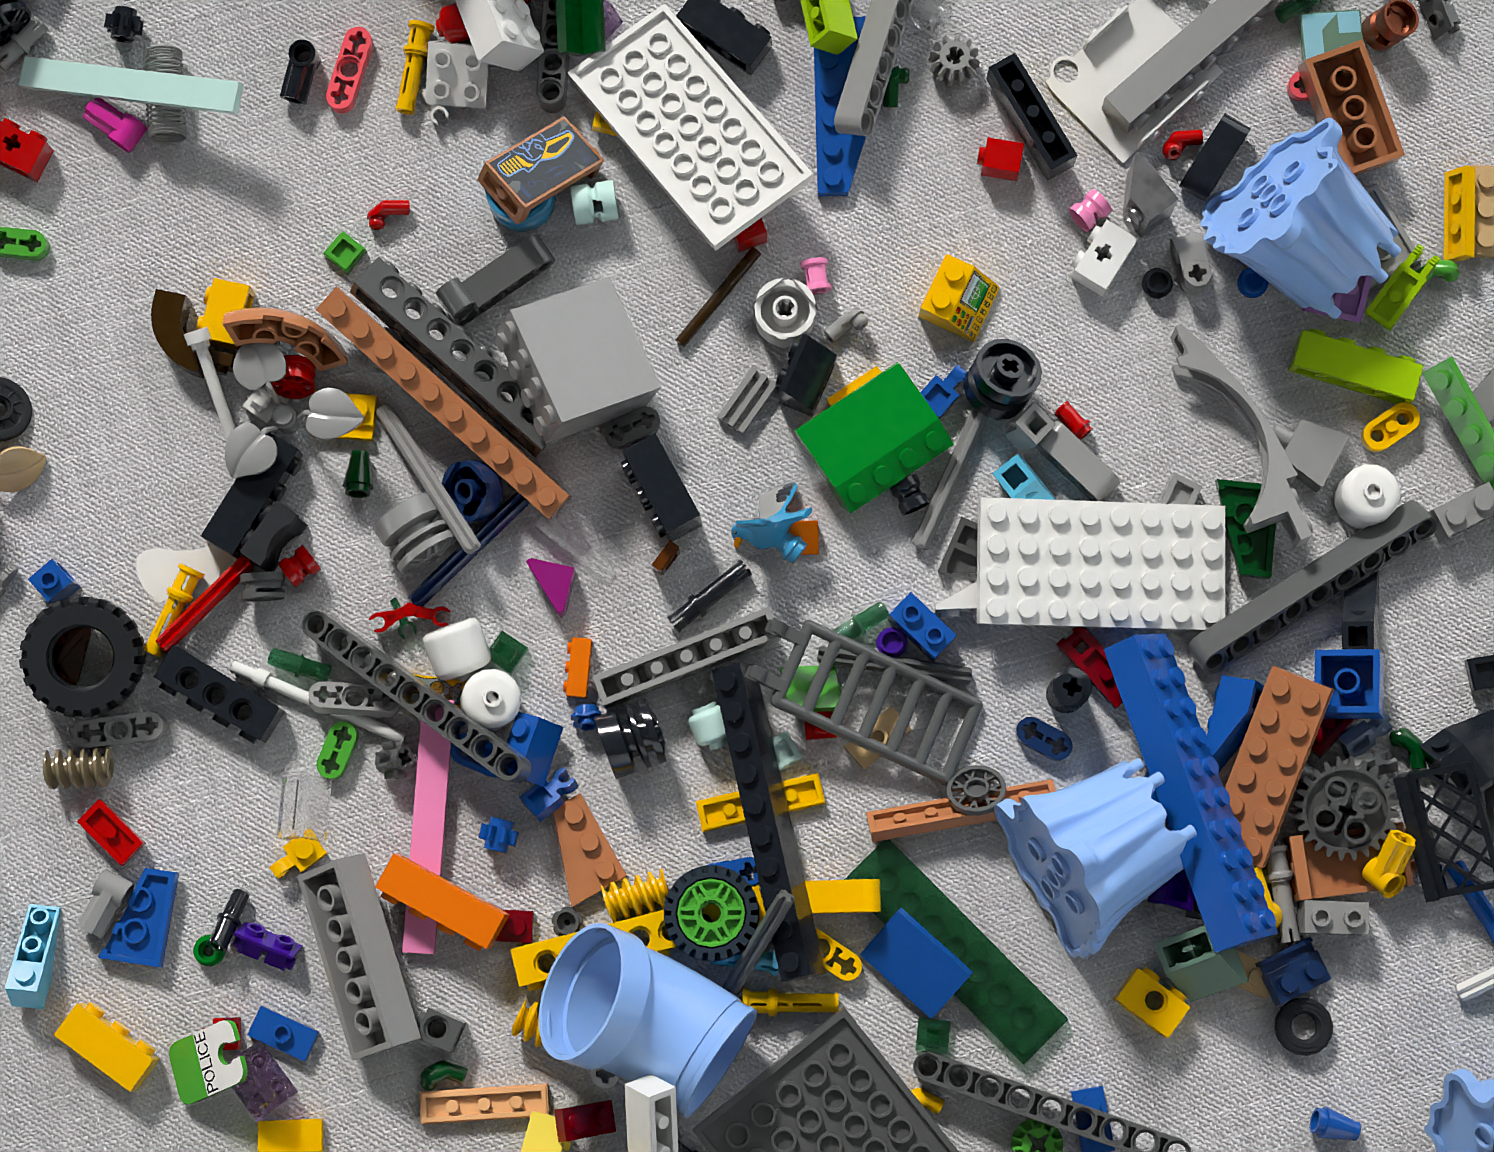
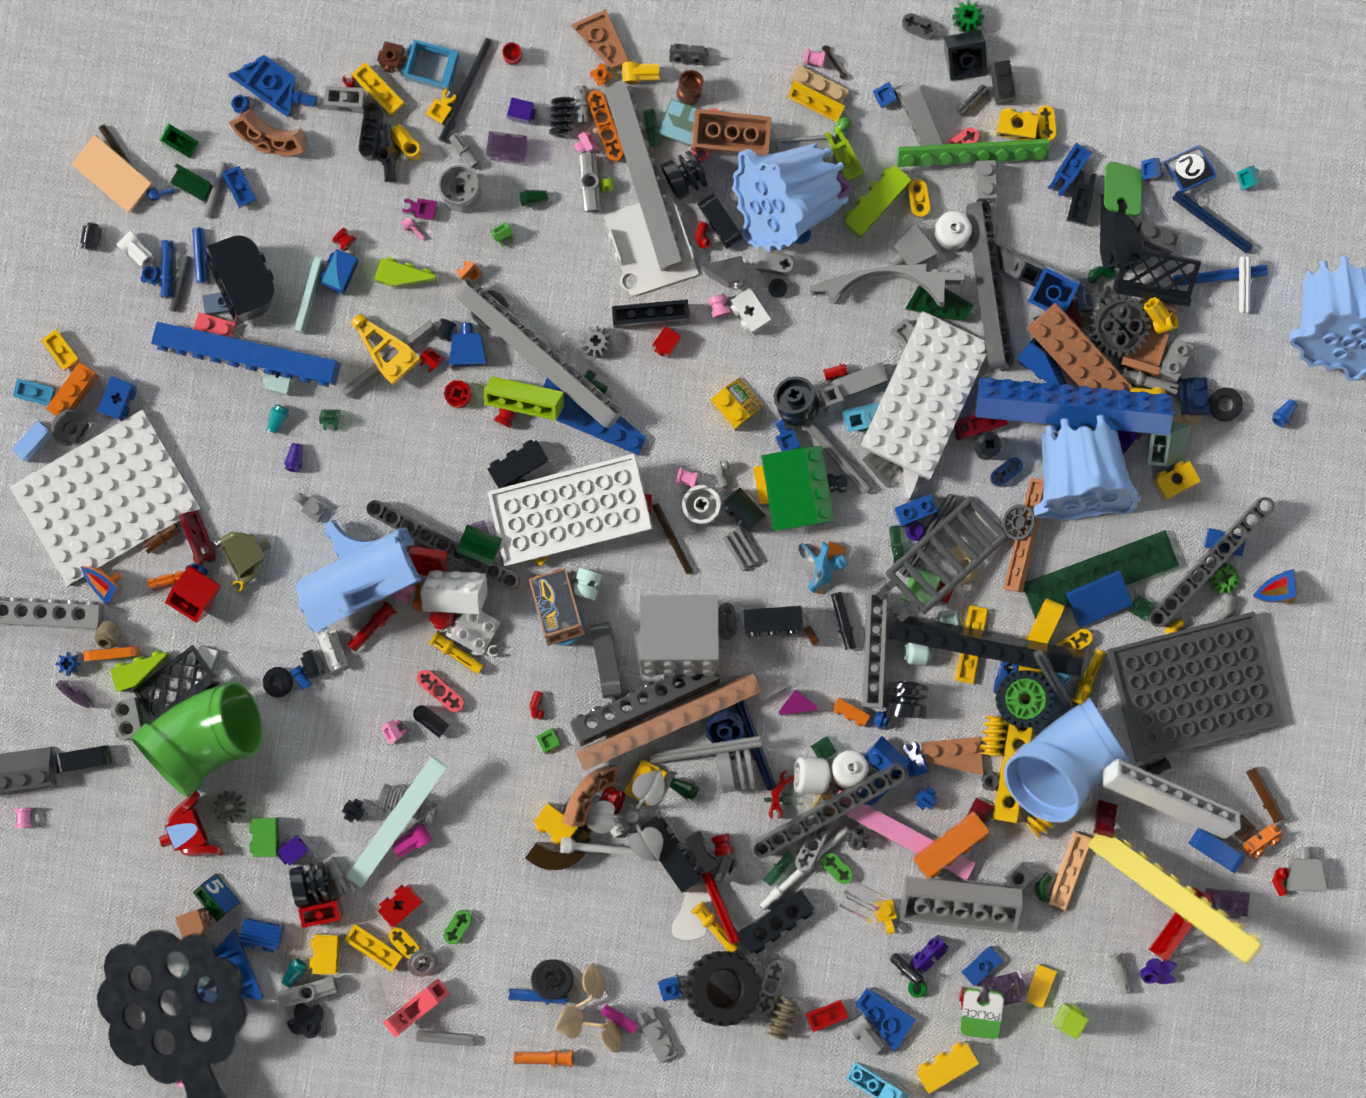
camera: 65 degrees left, 5 degrees up
none -> bright pink tile [381,720,407,744]
none -> black wheel [661,150,708,201]

